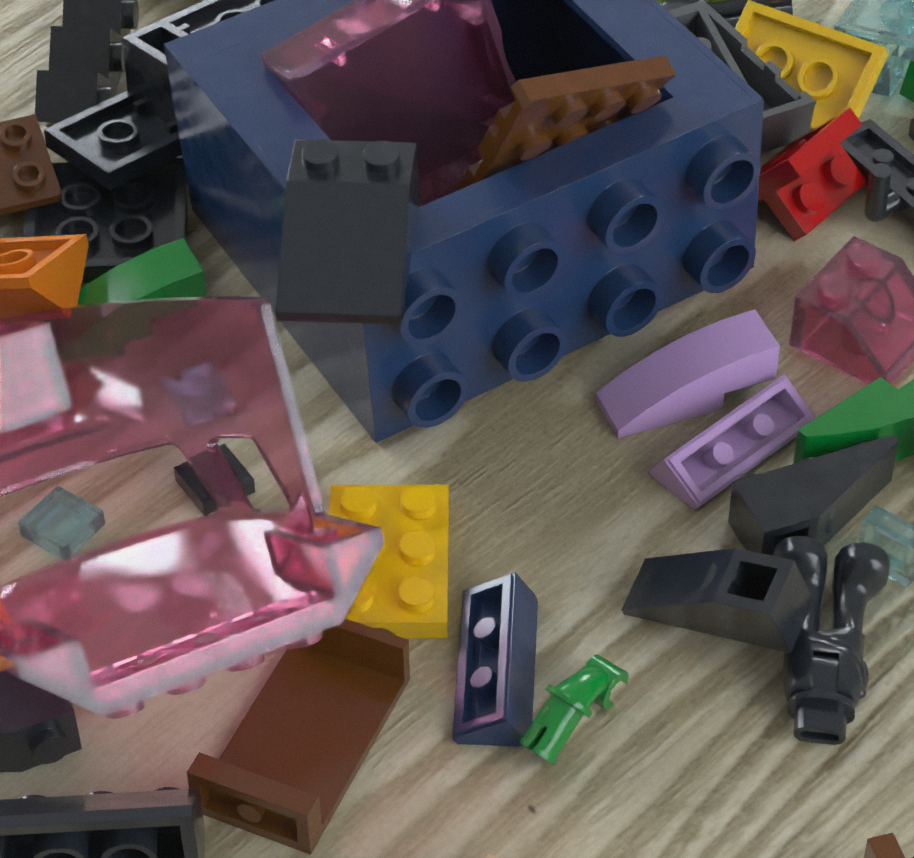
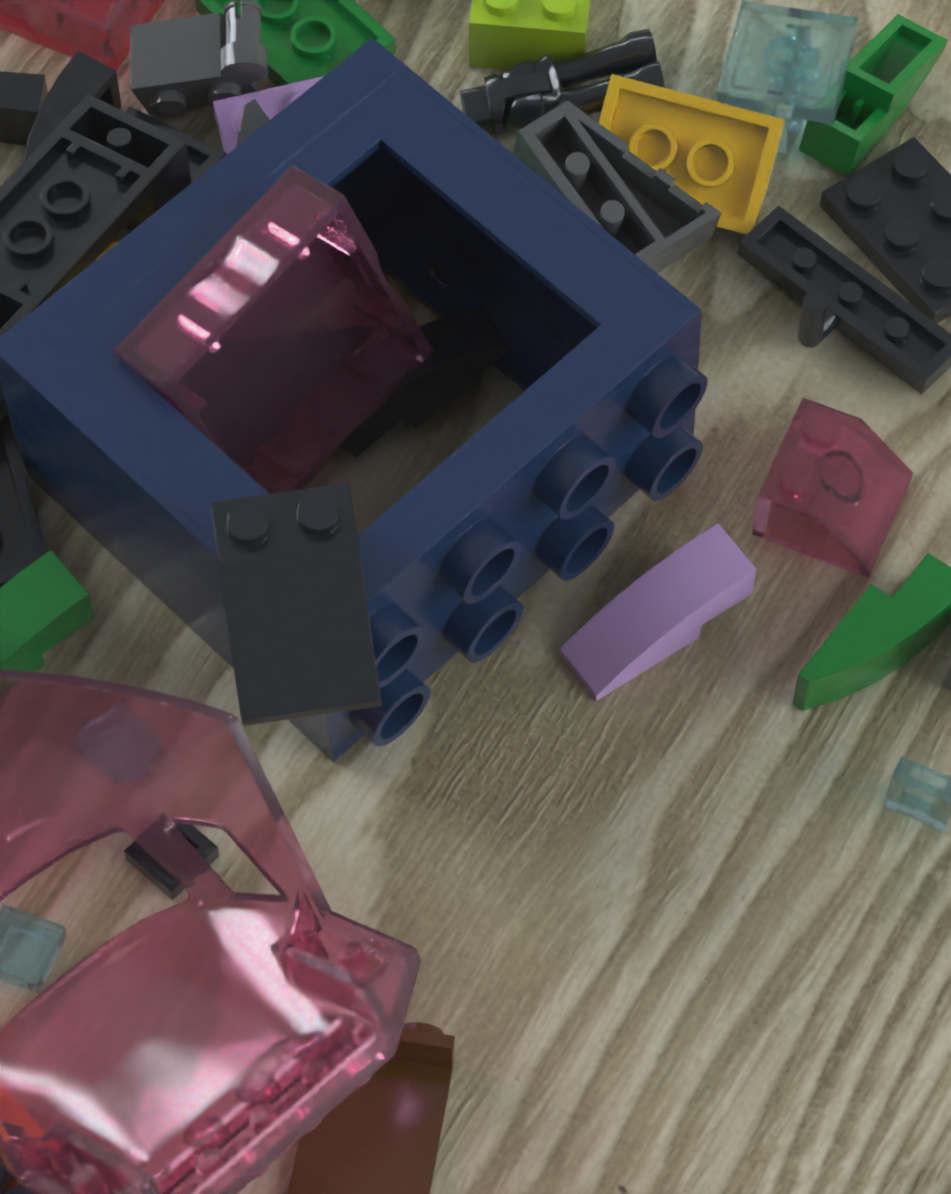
camera: 15 degrees left, 15 degrees up
yellow plate [324,484,449,638] -> none
dark blue slope [452,572,538,747] -> none
reddish brown wing [455,55,677,192] -> none
green piece [518,654,629,765] -> none
black slope [621,548,814,653] -> none
lavender slope [648,374,816,510] -> none
black slope [728,434,899,556] -> none
red bracket [758,108,867,241] -> none
black piece [773,536,890,745] -> none

